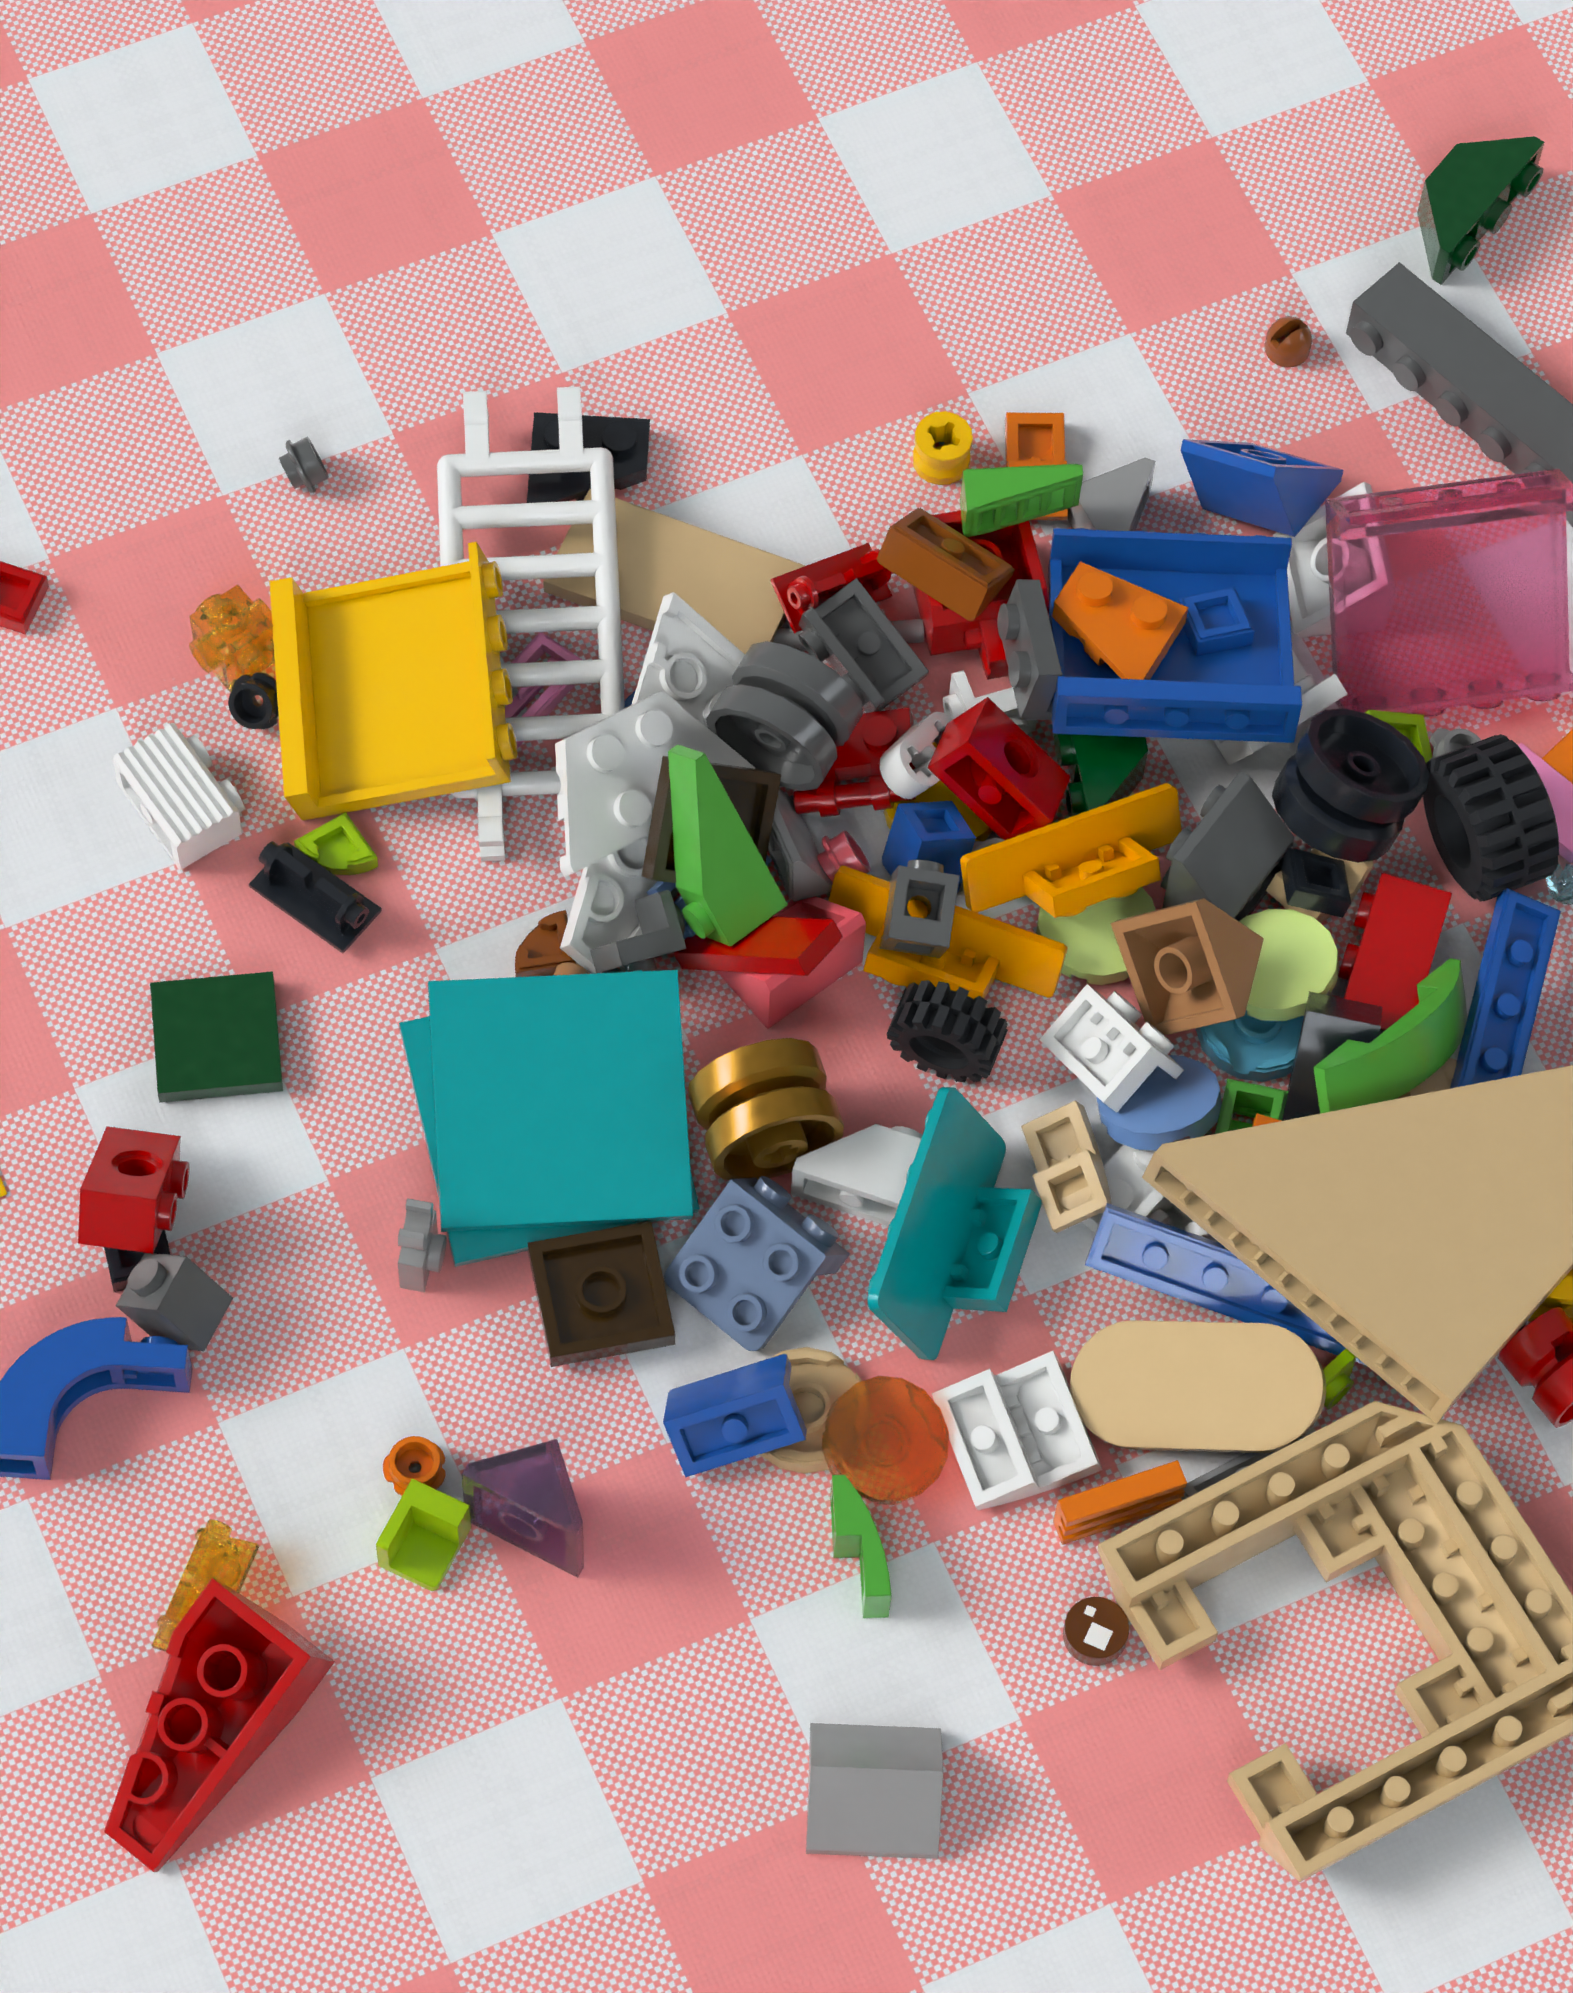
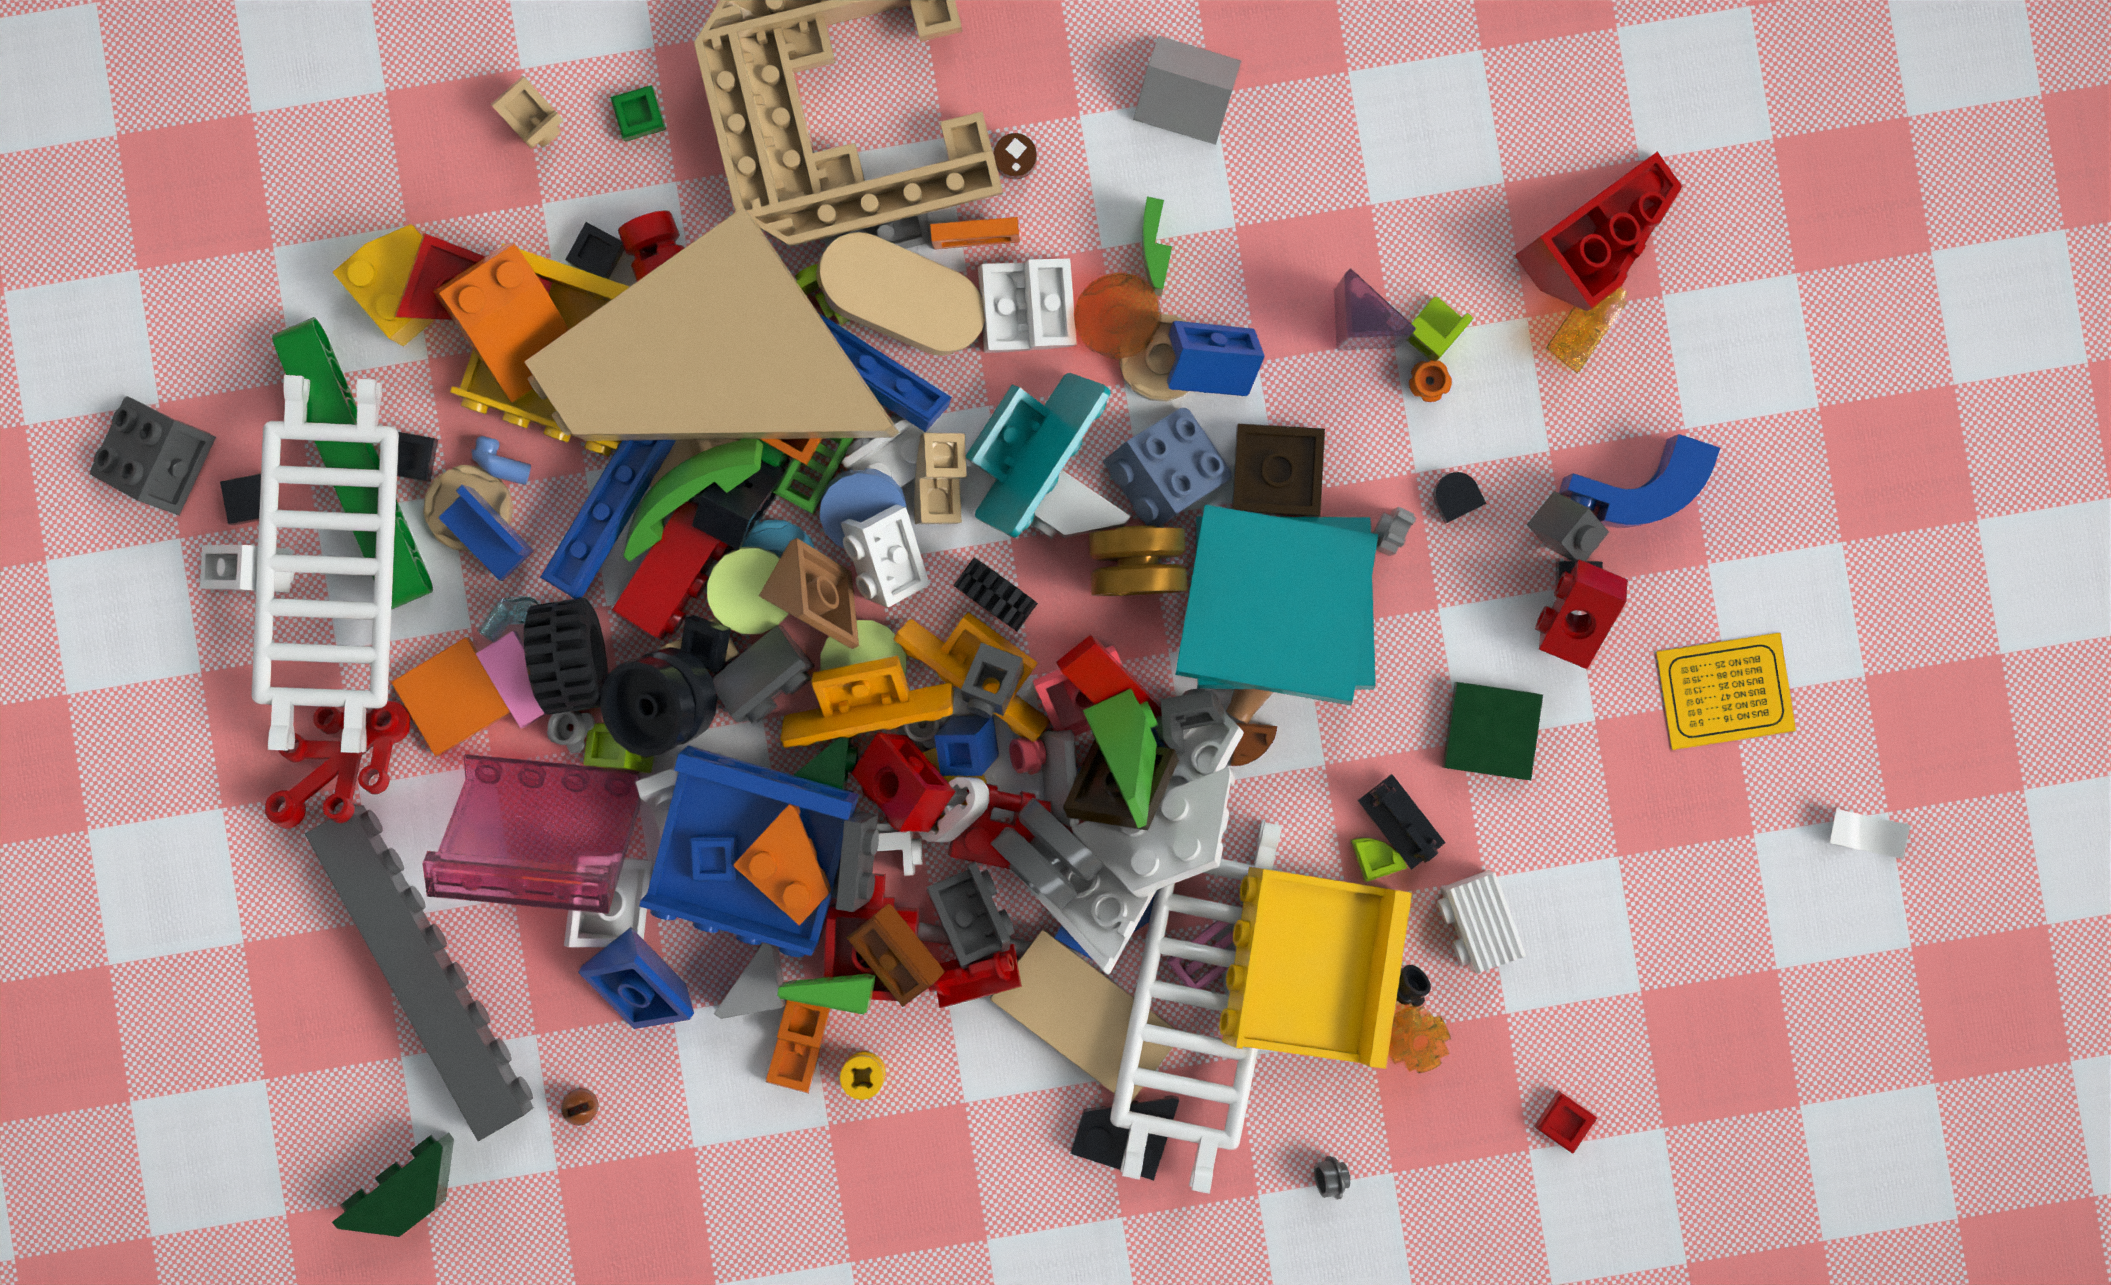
camera: 160 degrees left, 25 degrees up
none -> black tile [1433,472,1486,524]

